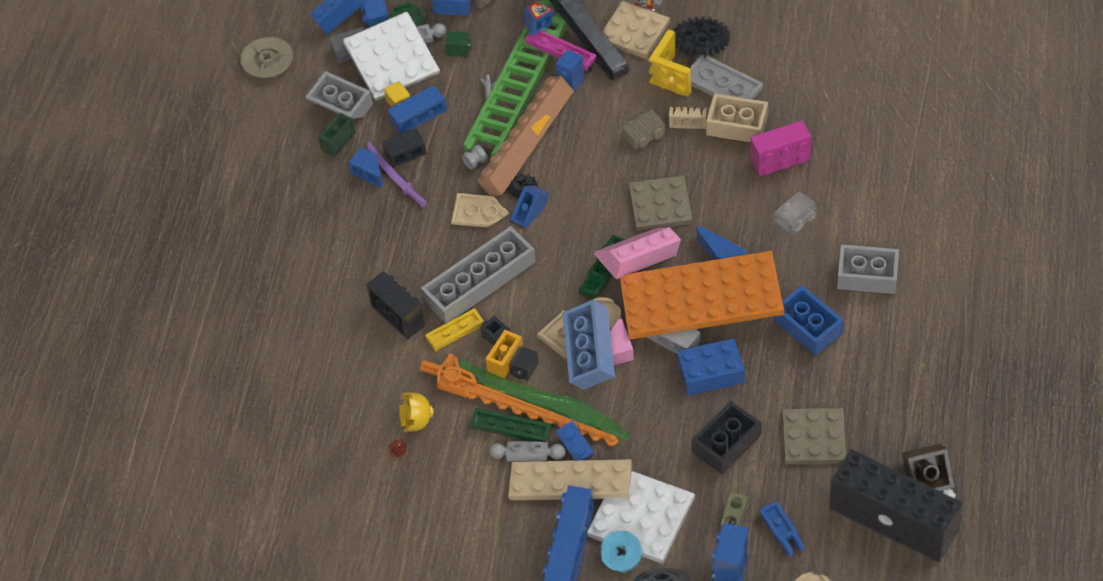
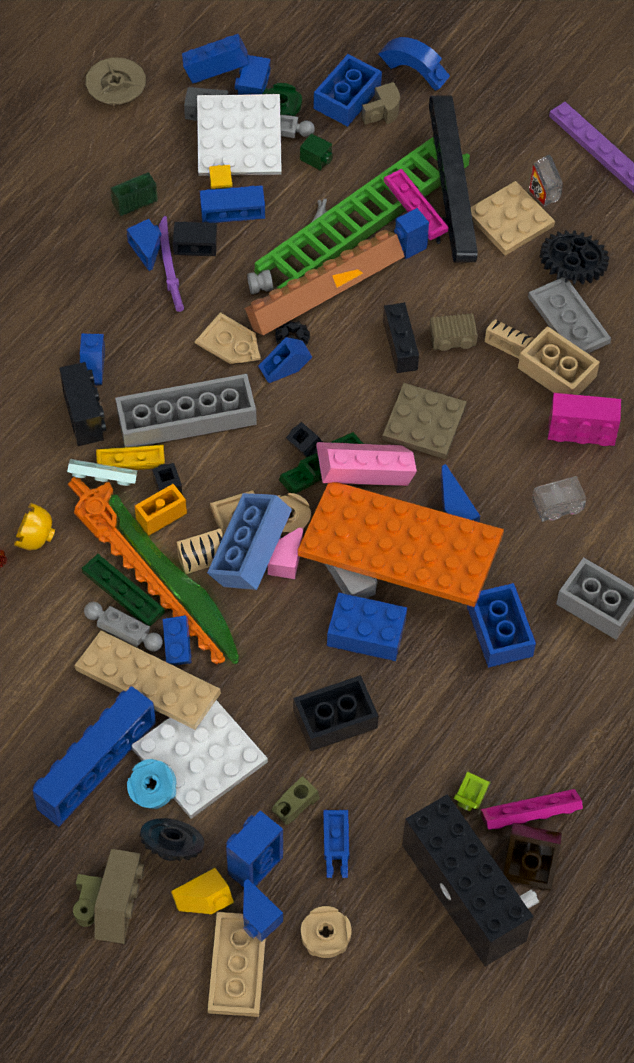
camera: 20 degrees right, 5 degrees up
light grey slope [305,71,373,119] -> none
black brick [510,346,539,381] -> none
blue slope [524,2,554,36] -> none
yellow bracket [649,29,692,97] -> none
dark tan plate [783,408,846,465] -> none
none -> light aqua plate [67,459,138,486]
none -> blue slope [80,333,105,385]
none -> tan brick [177,528,223,574]
none -> black brick [286,422,323,458]
none -> black brick [383,302,419,373]
none -> lime bracket [454,772,490,811]
none -> dark pink plate [481,789,583,830]

